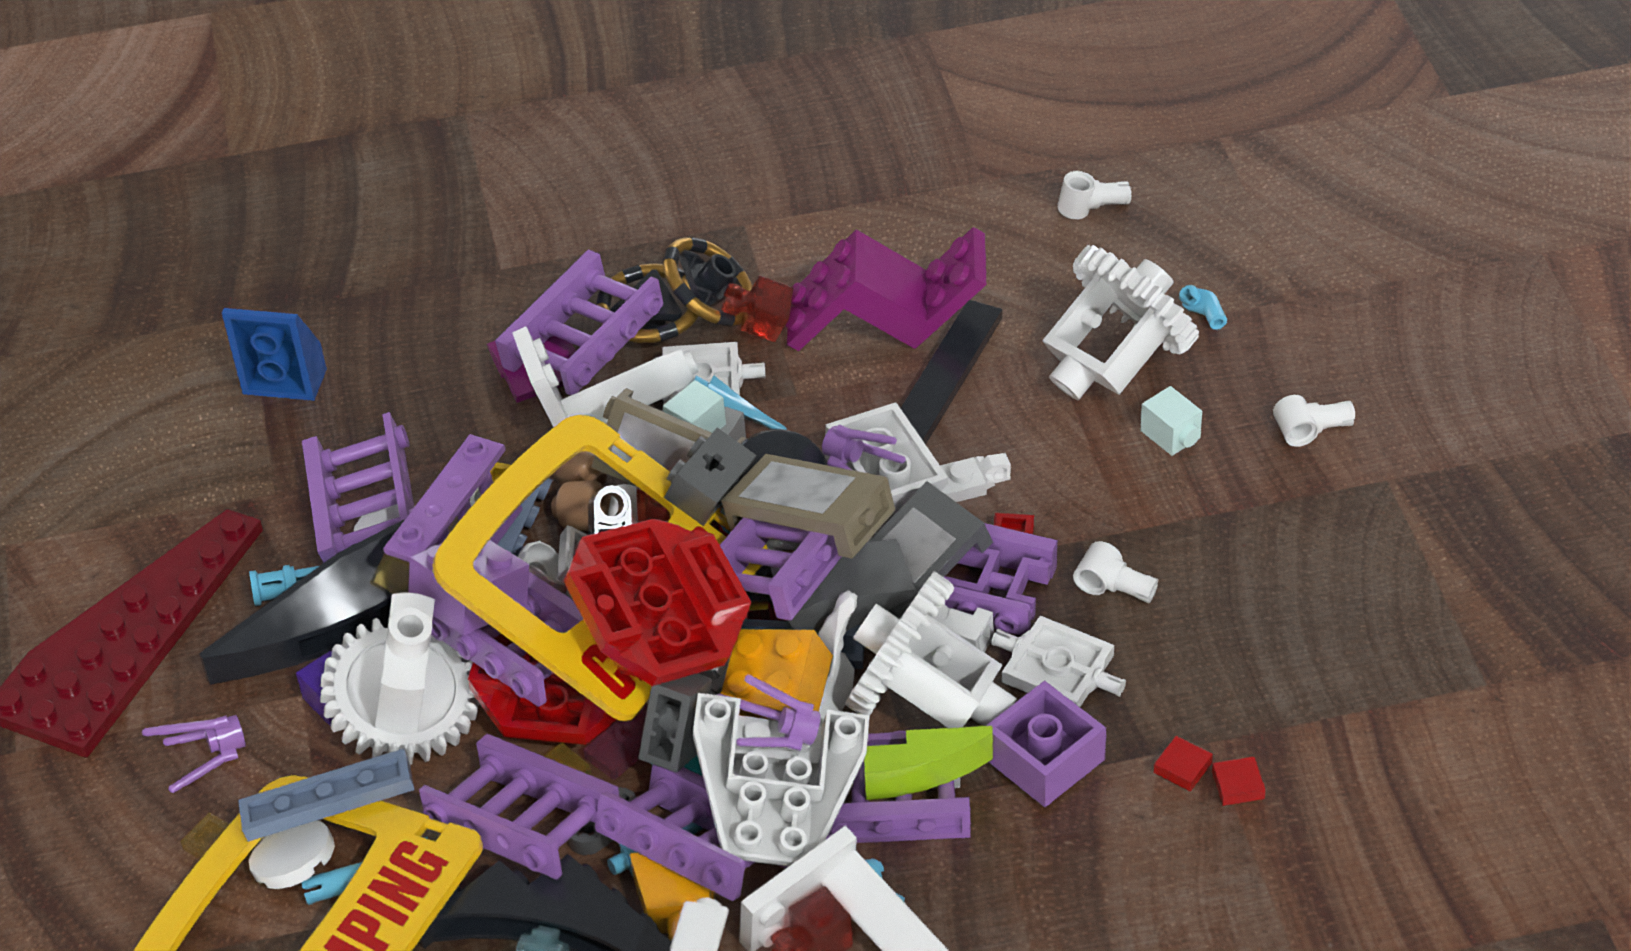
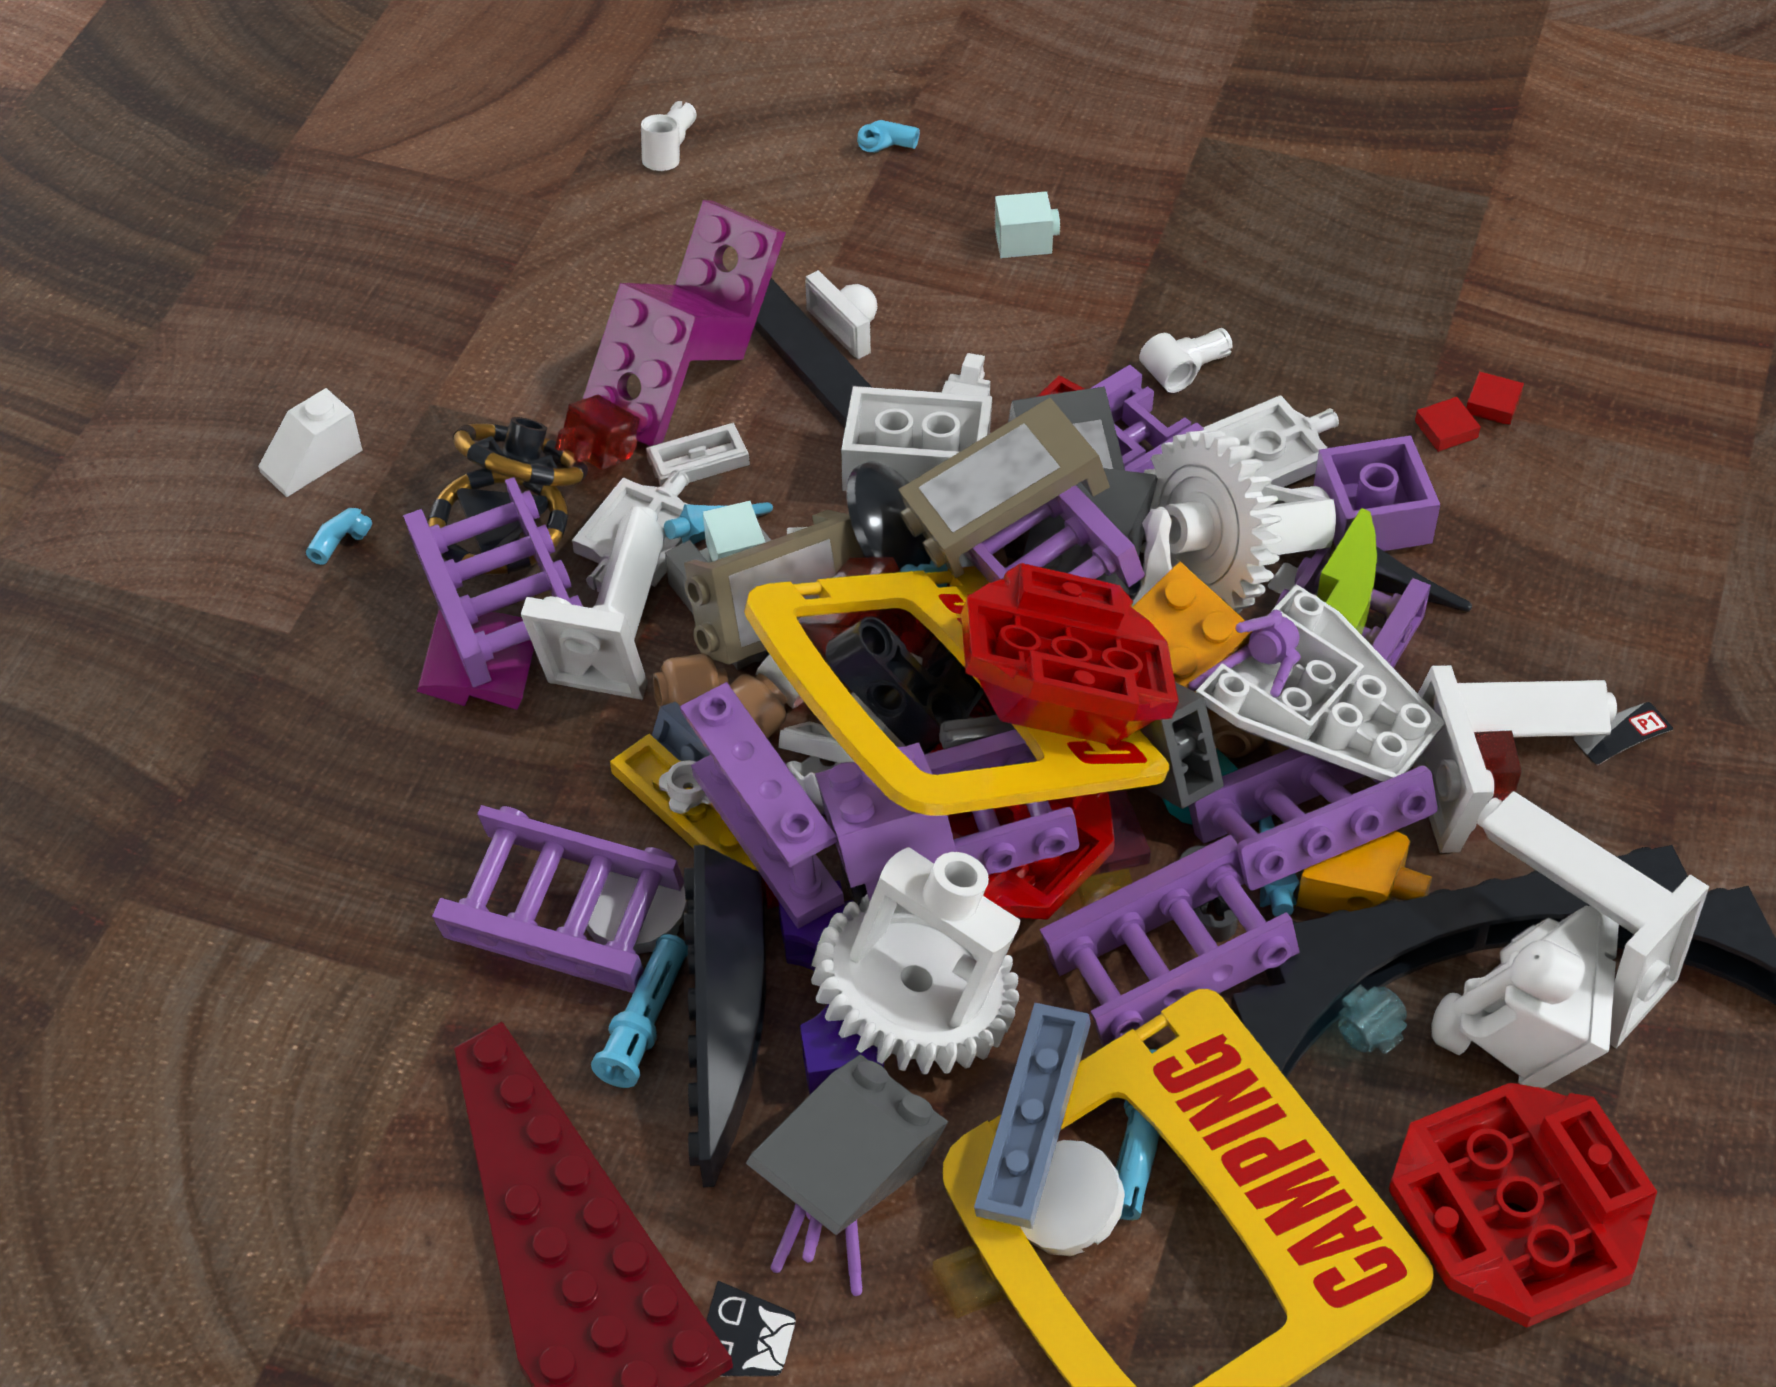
camera: 60 degrees left, 5 degrees up
blue slope [222,308,327,401] -> none
clear yellow tile [370,554,409,594] -> none
dark grey brick [664,427,757,526] -> none
medium lavender plant [822,424,906,470] -> none
white piece [1042,245,1199,400] -> none
white pin [1273,395,1355,447] -> none
none -> white slope [258,388,362,497]
none -> medium azure arm [306,508,372,565]
none -> white tile [646,423,750,487]
none -> black sticker [706,1281,796,1376]
none -> dark grey slope [746,1054,948,1235]
none -> white tile [805,270,877,359]
none -> black piece [1373,546,1472,612]

